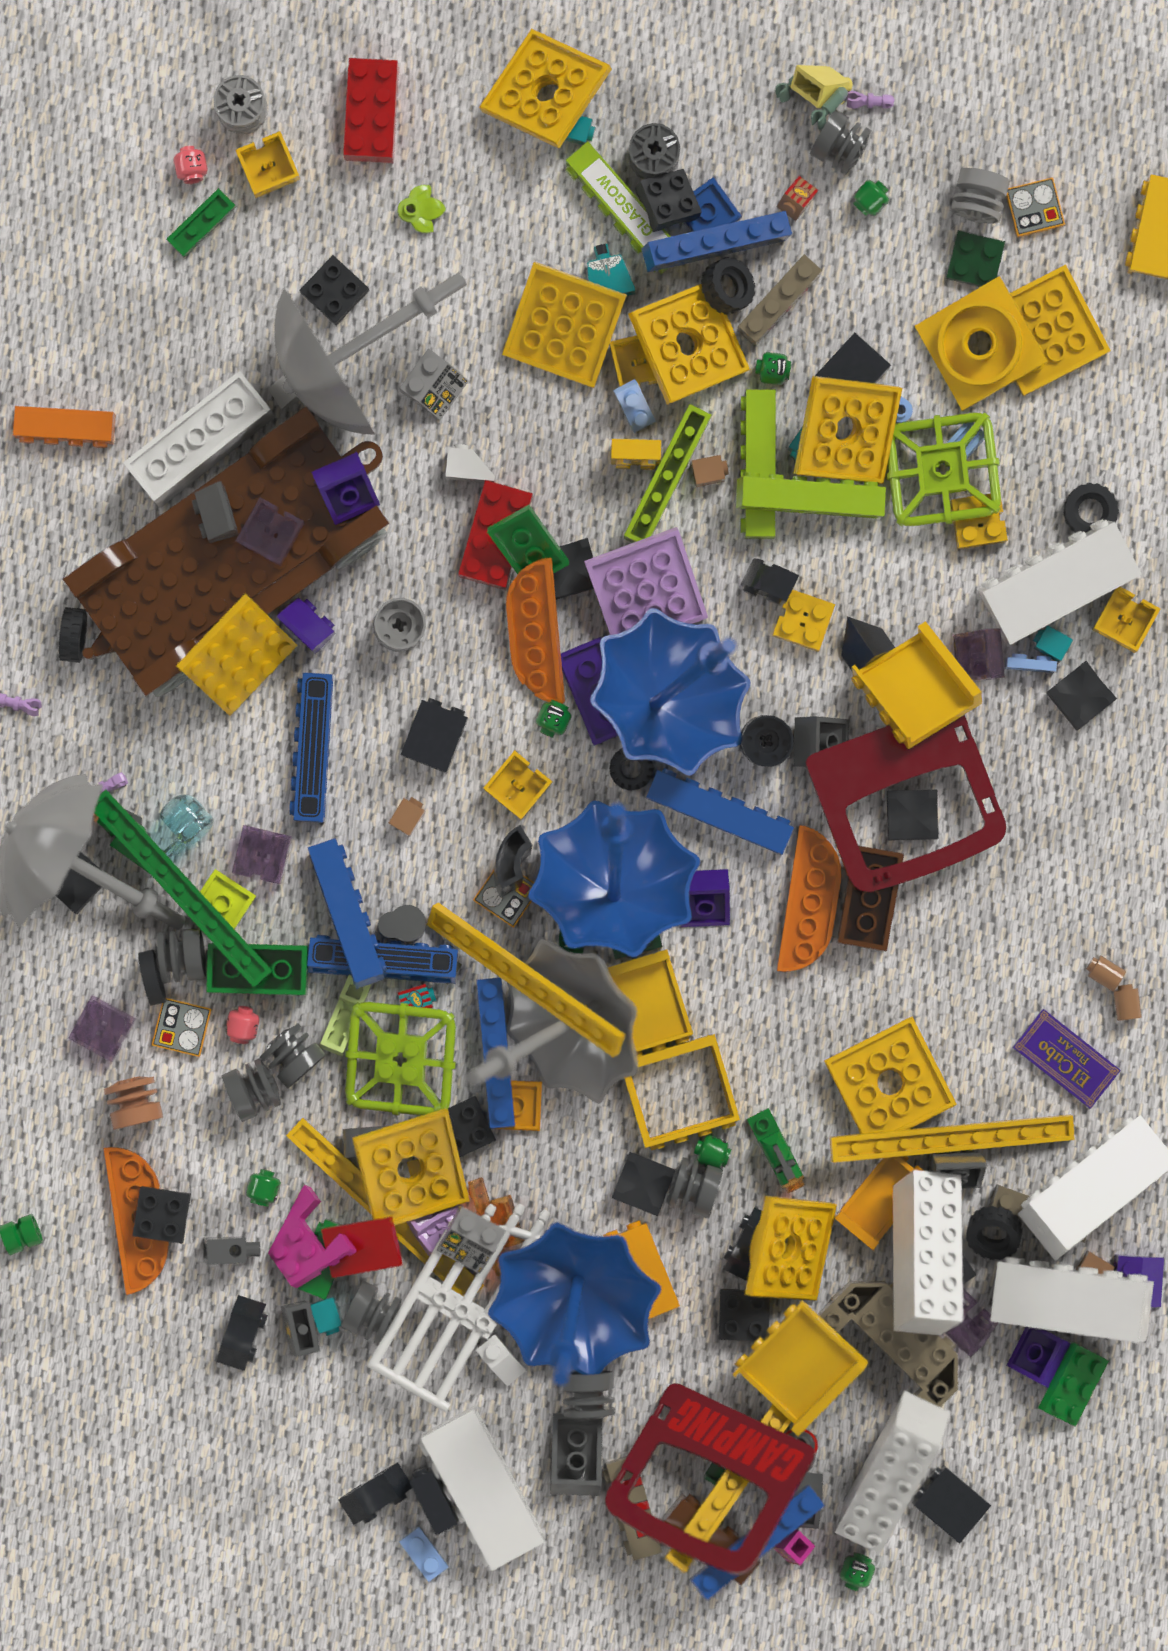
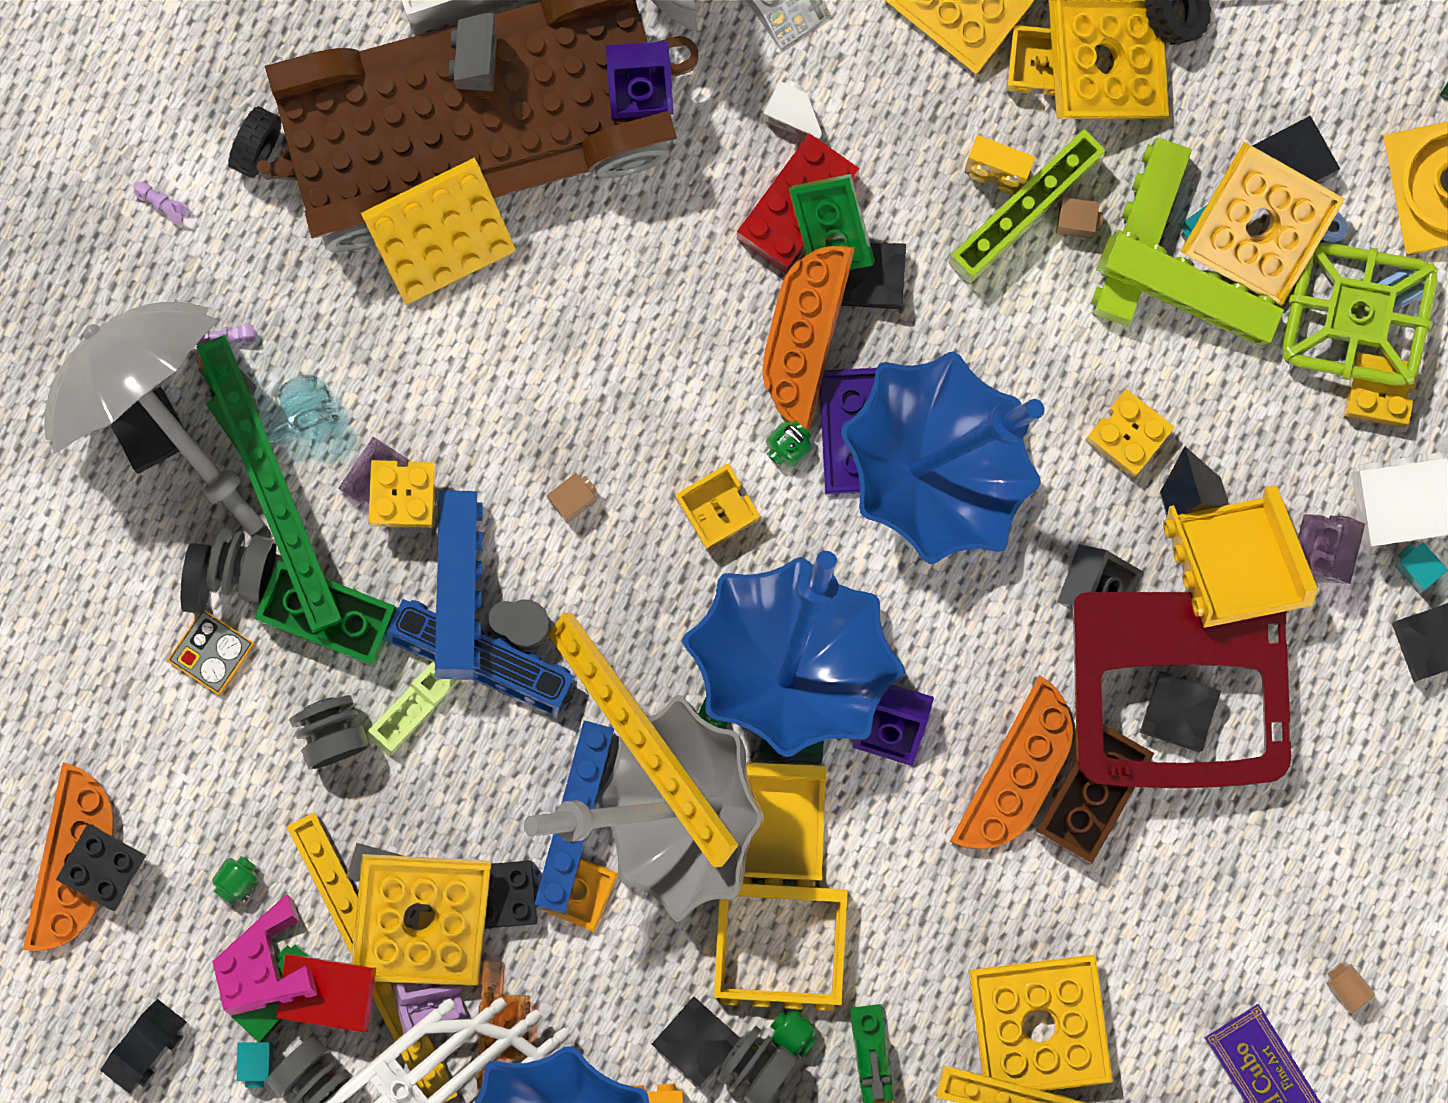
camera: 20 degrees right, 5 degrees down
clear purple piece [68,995,137,1062] -> none
nougat wheel [104,1076,164,1130] -> none
neon yellow plate [200,869,257,929] -> none
dark grey torso [203,1236,260,1265] -> none
dark grey wheel [221,1058,281,1122] -> none
coral head [225,1006,259,1044] -> none
piece [236,498,305,567] -> none
dark purple slope [276,598,336,655] -> none
dark grey brick [281,1300,320,1357] -> none
brick [290,673,334,823] -> none
lime plate [345,1002,456,1116] -> none
light grey wheel [373,598,426,652] -> none
brick [398,984,437,1008] -> none
black brick [400,698,468,773] -> none
light grey slope [436,1206,506,1274] -> none
tile [473,870,534,928] -> none
black brick [494,825,533,898] -> none
lavender plate [584,527,708,635] -> none
black tyre [609,748,654,791] -> none
light blue plate [613,379,656,433] -> none
blue brick [646,768,794,855] -> none
dark tan brick [737,254,822,347] -> none
black brick [740,558,799,605] -> none
black wheel [740,715,794,767] -> none
green head [755,352,791,385] -> none
light blue plate [1005,653,1057,673] -> none
medium nougat brick [1113,984,1142,1021] -> none
none -> yellow piece [368,460,436,528]

